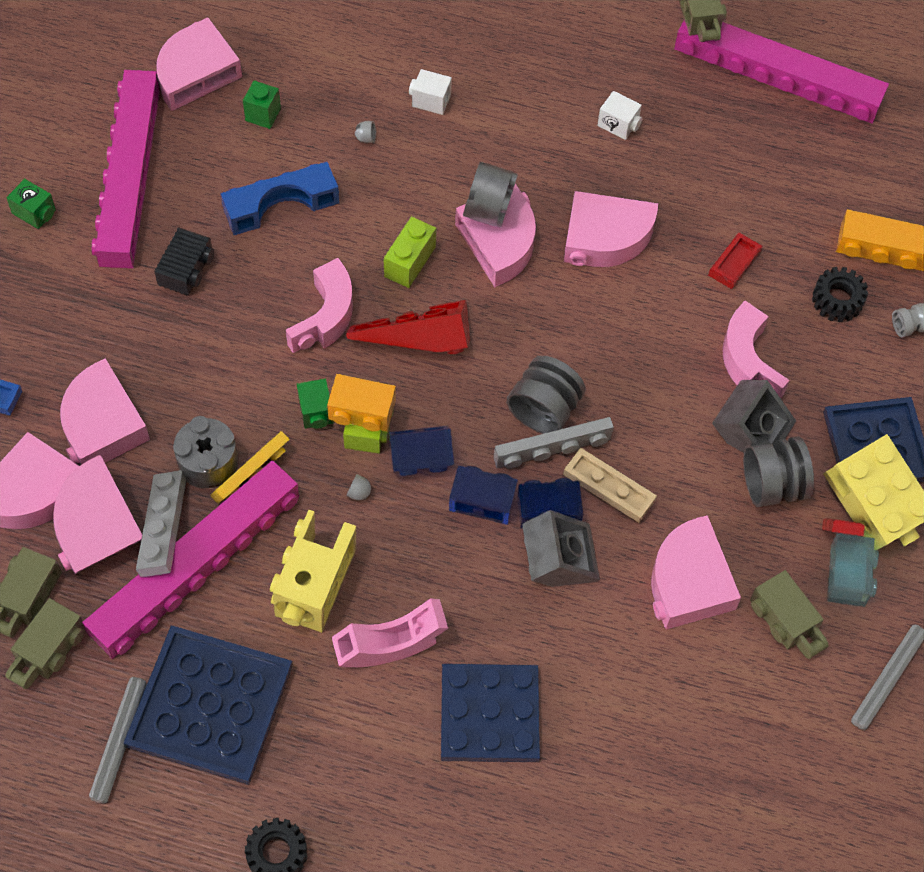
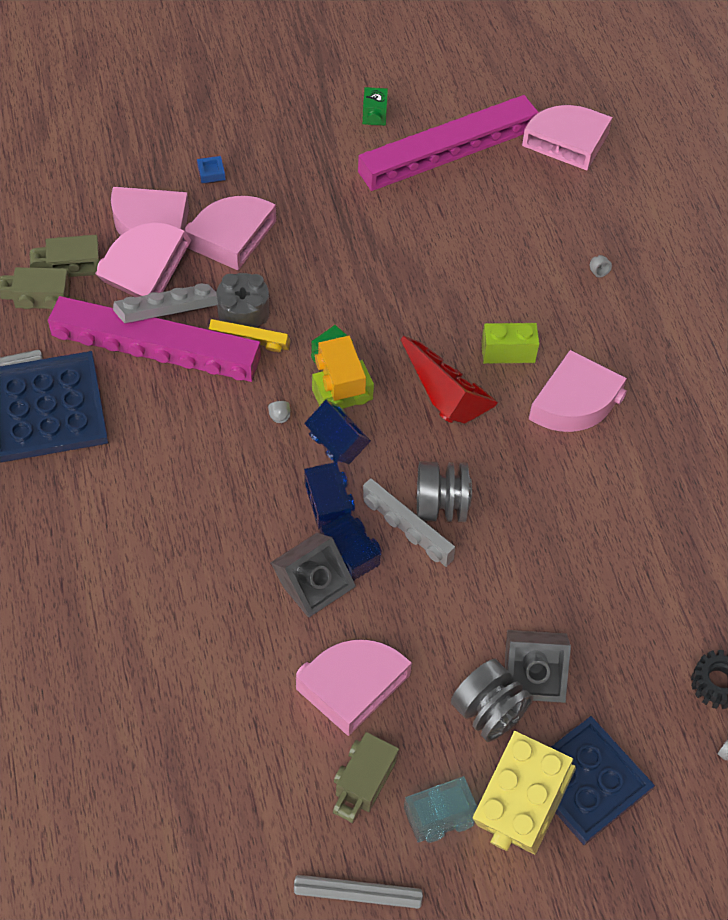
camera: 60 degrees right, 5 degrees down
black brick [154,227,214,296] -> none
blue arch [220,162,339,236] -> none
green brick [242,81,281,129] -> none
light yellow torso [270,510,356,633] -> none
bright pink arch [286,258,353,353] -> none
bright pink arch [332,598,448,667] -> none
white brick [409,69,452,115] -> none
dark blue plate [441,664,540,762] -> none
flat silver brick [463,162,518,228] -> none
tan plate [563,448,657,523] -> none
bright pink brick [564,191,658,267] -> none
red tile [708,233,763,289] -> none
bright pink arch [723,301,790,398] -> none
red tile [822,518,865,536] -> none

